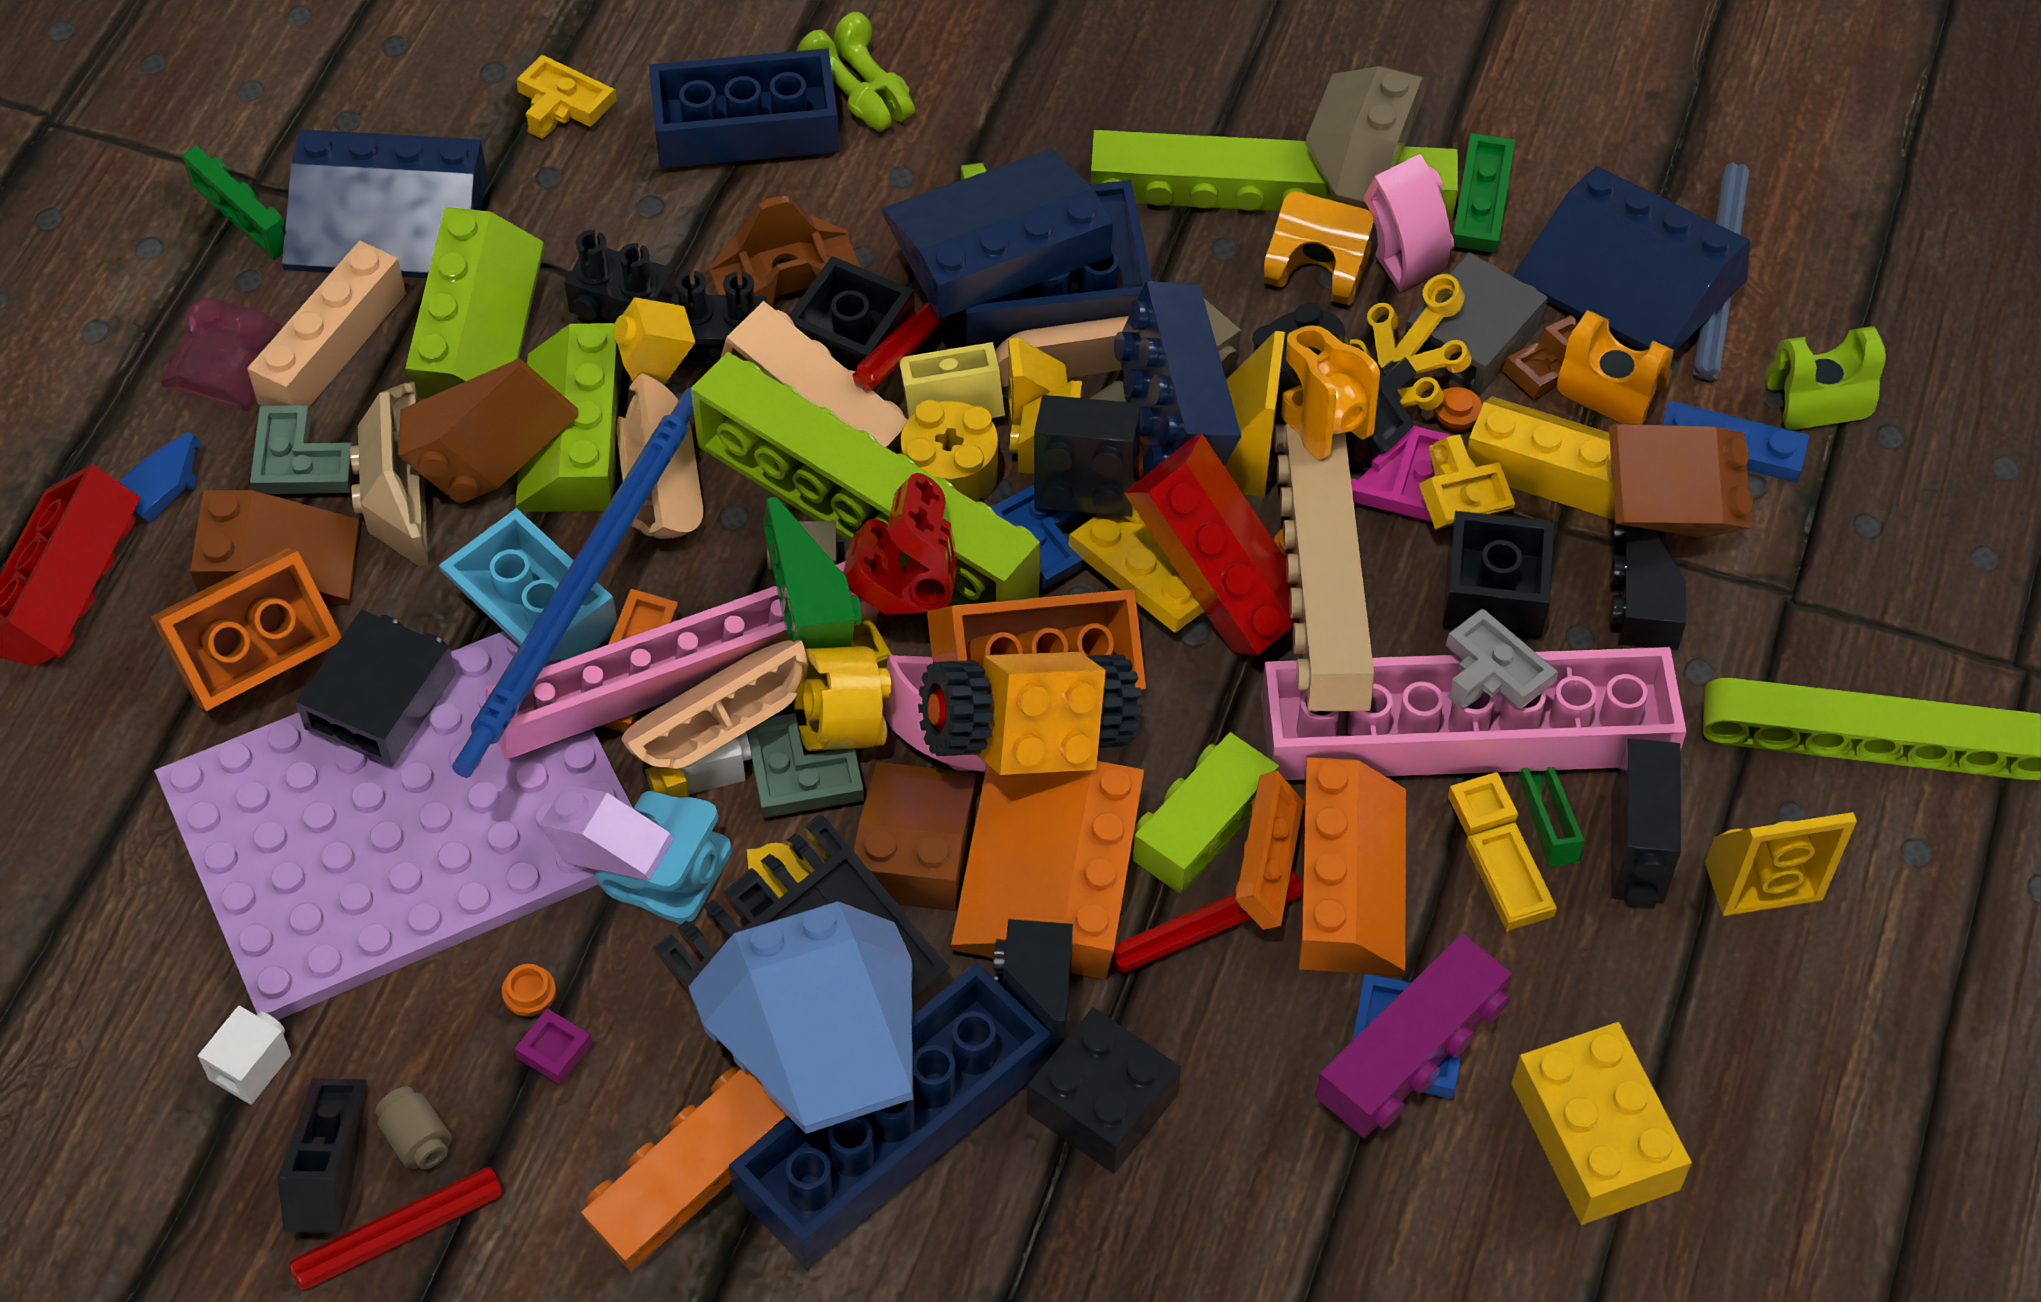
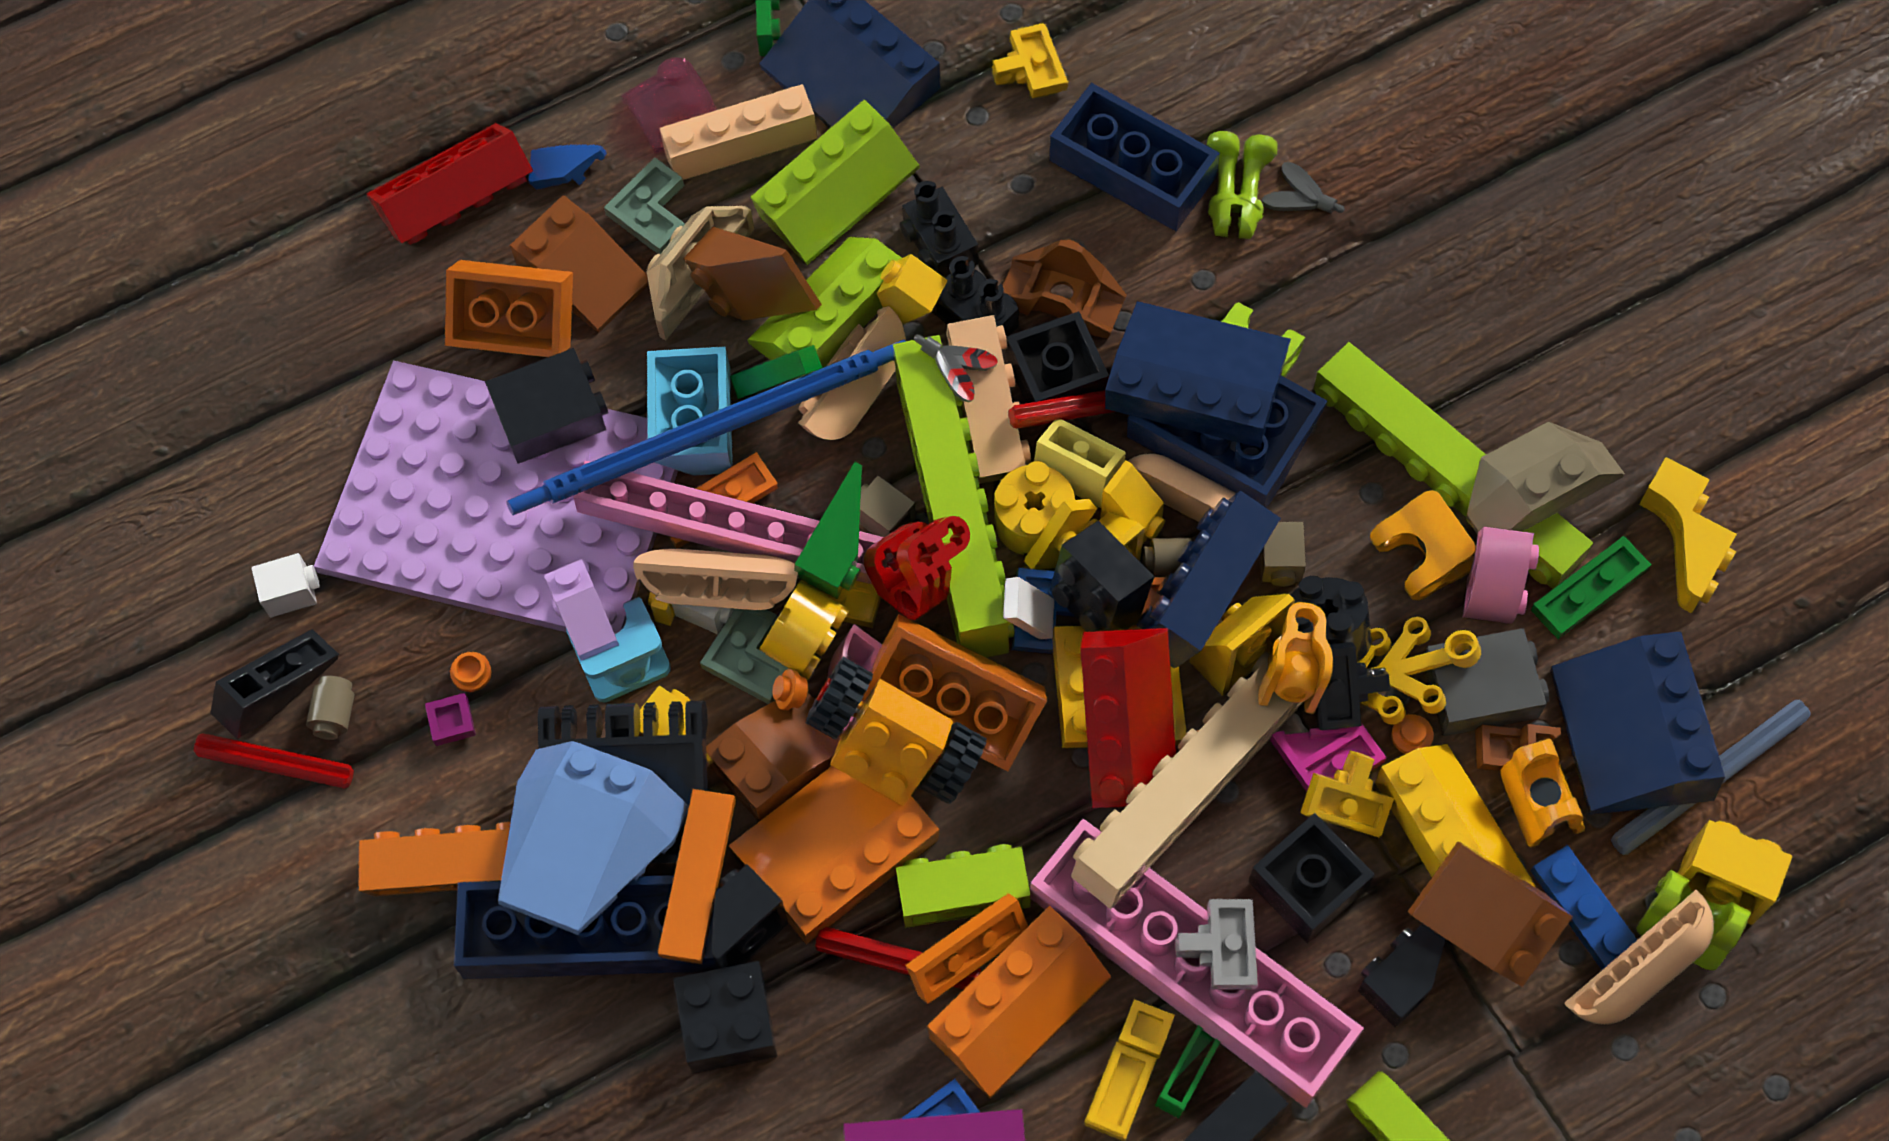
camera: 45 degrees right, 10 degrees up
none -> orange tile [658,789,736,964]
none -> green piece [730,345,822,399]
none -> orange plate [772,669,808,711]
none -> piece [914,335,998,402]
none -> white tile [1003,577,1054,639]
none -> yellow plate [1024,499,1098,570]
none -> dark grey piece [1261,162,1345,214]
none -> light nougat brick [1564,890,1714,1024]
none -> yellow arch [1639,457,1737,613]
none -> yellow brick [1678,820,1793,925]

